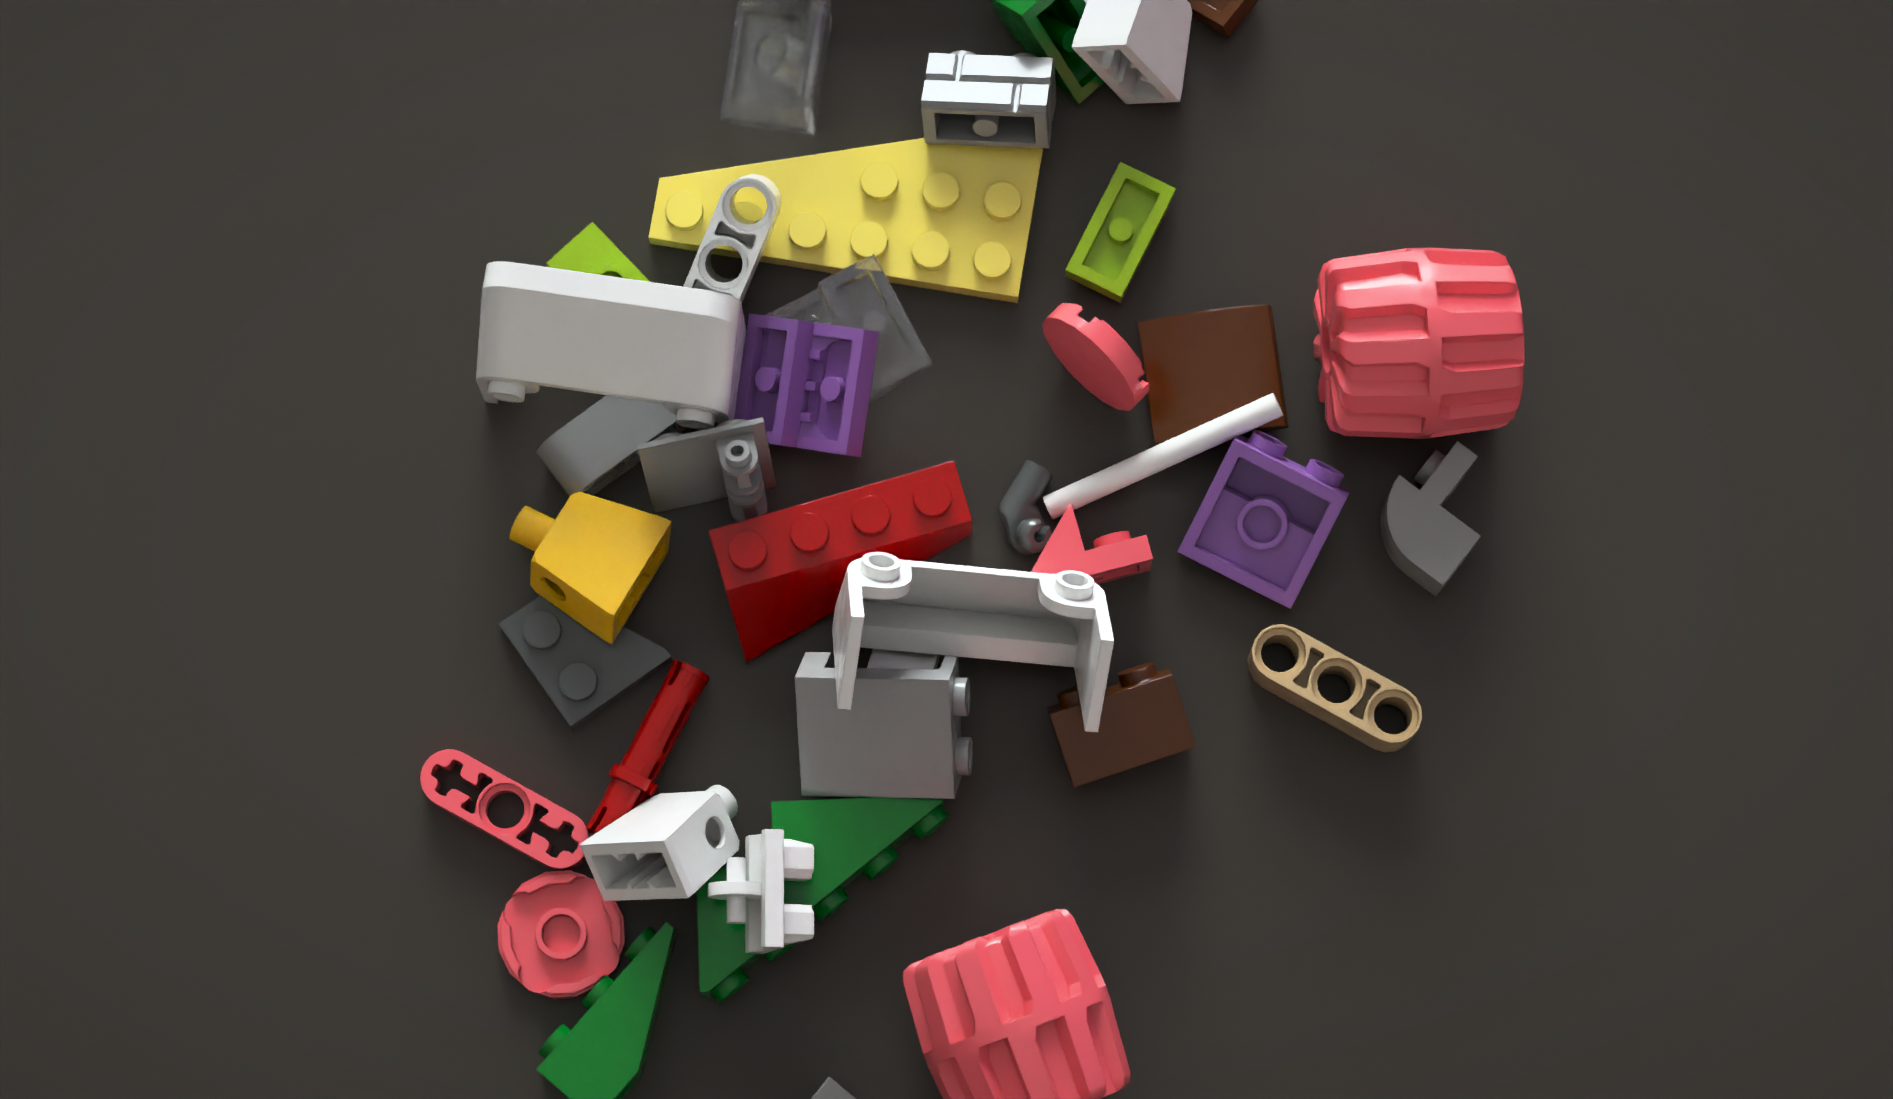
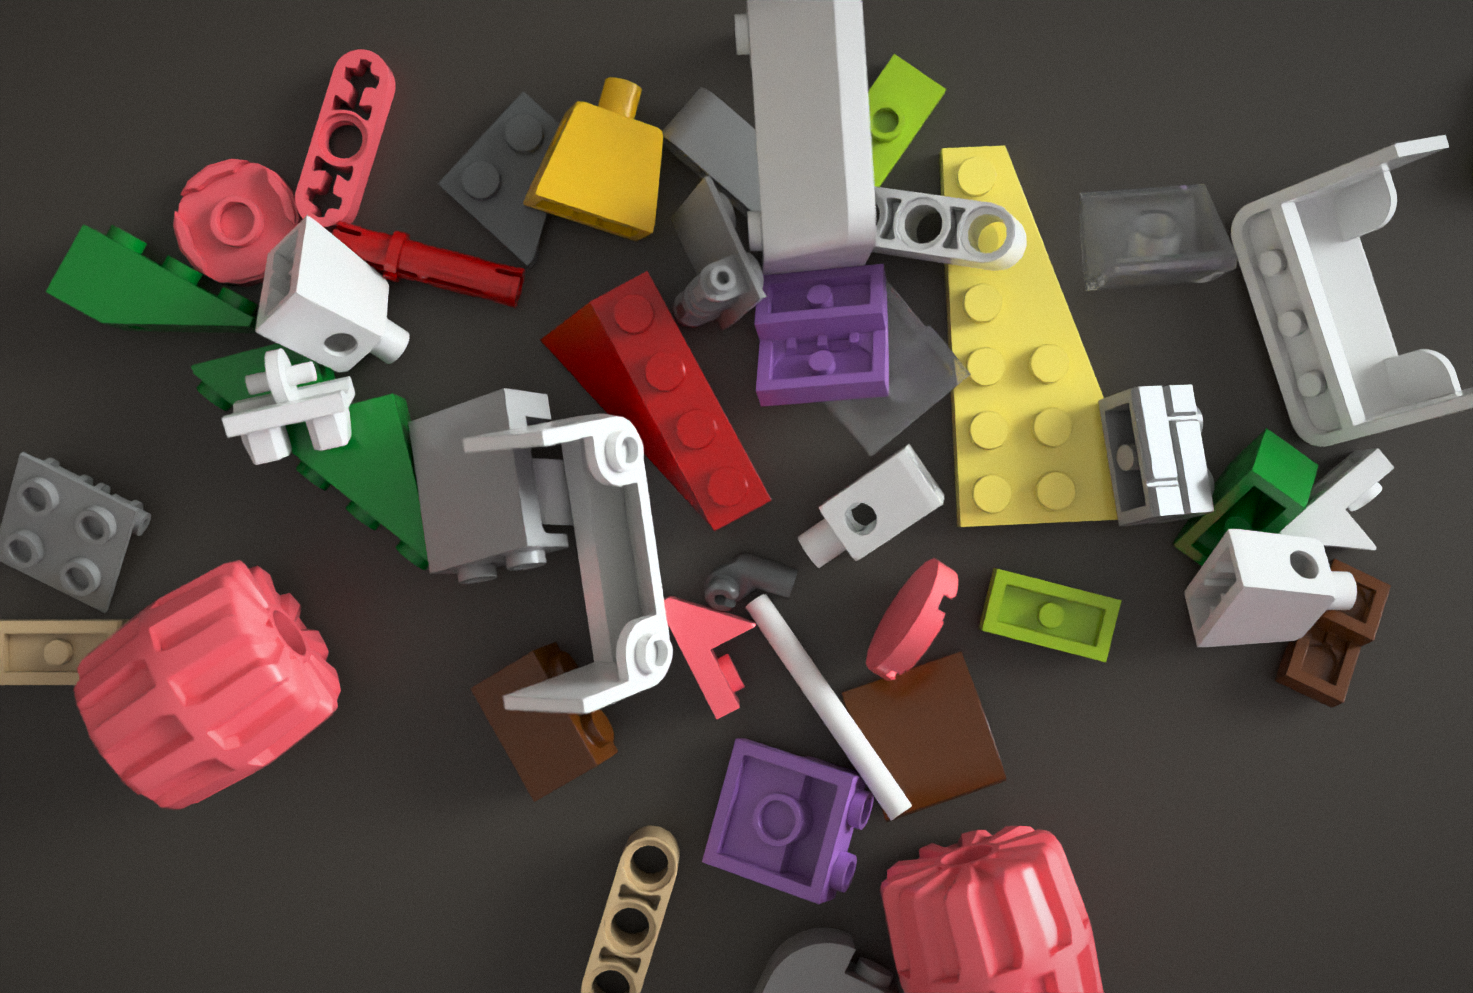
camera: 75 degrees right, 10 degrees up
none -> white torso [798,443,945,568]

